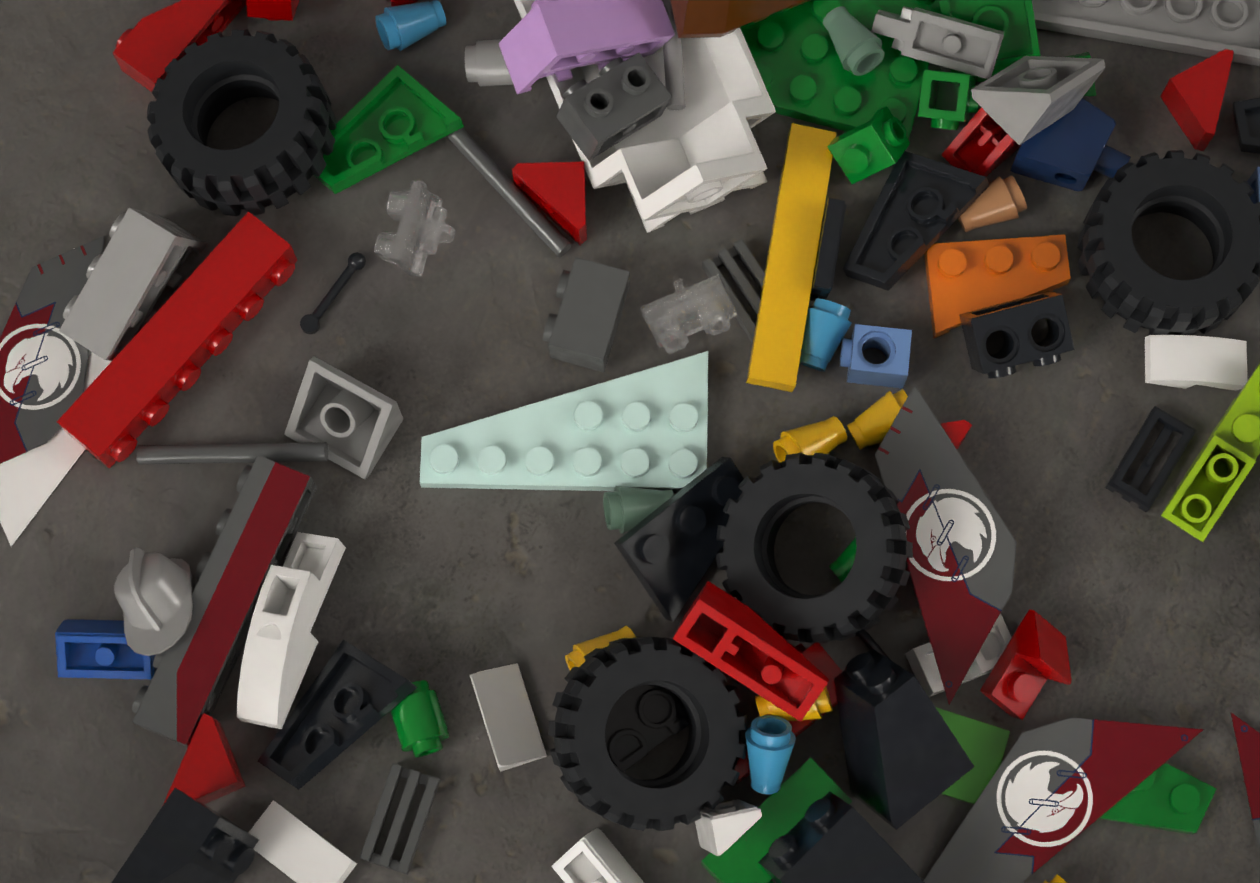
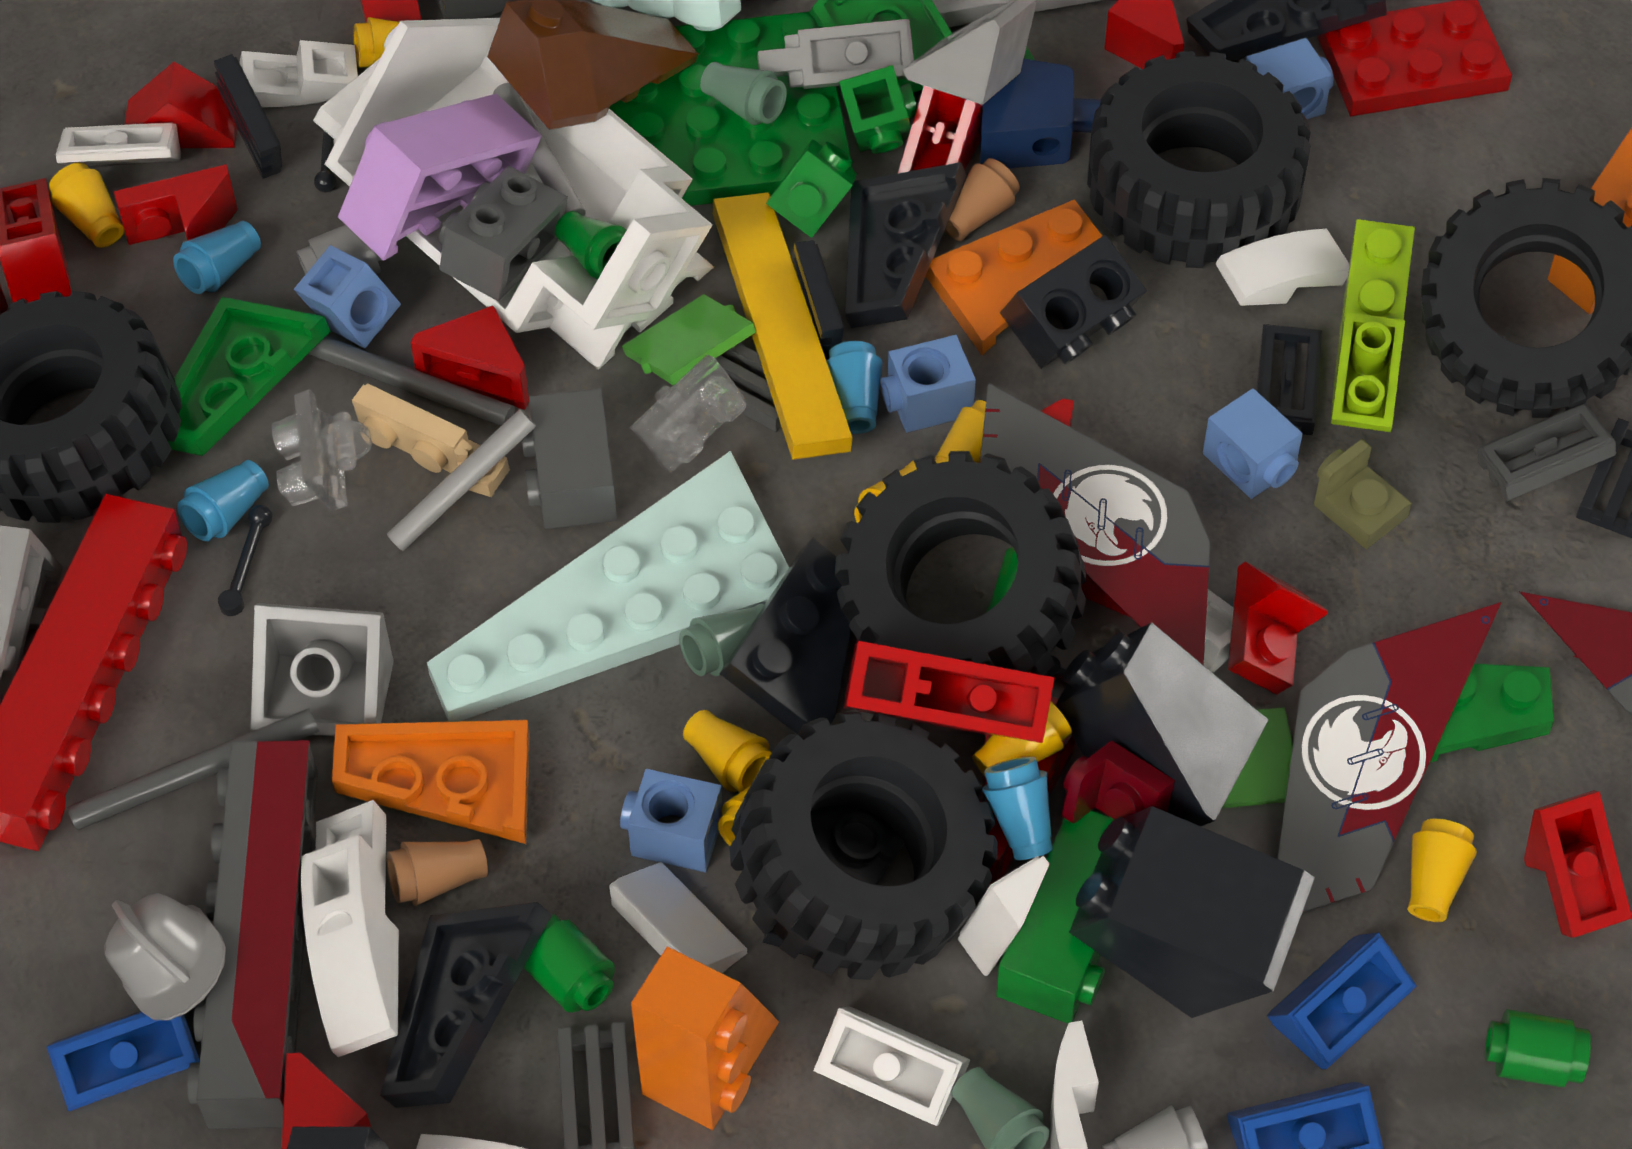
camera: 25 degrees left, 20 degrees down
none -> dark azure cone [177,460,269,541]
none -> medium blue brick [294,245,401,348]
none -> orange wing [332,720,530,844]
none -> tan hinge [352,383,510,497]
none -> medium nougat cone [386,839,488,906]
none -> light grey bar [387,409,536,551]
none -> green cone [555,211,627,279]
none -> medium blue brick [620,769,723,873]
none -> bright green piece [622,294,756,385]
none -> orange wedge [631,946,779,1131]
none -> yellow cone [683,710,772,792]
none -> dark red bracket [1062,740,1175,824]
none -> medium blue brick [1203,388,1303,499]
none -> olive bracket [1314,439,1412,550]

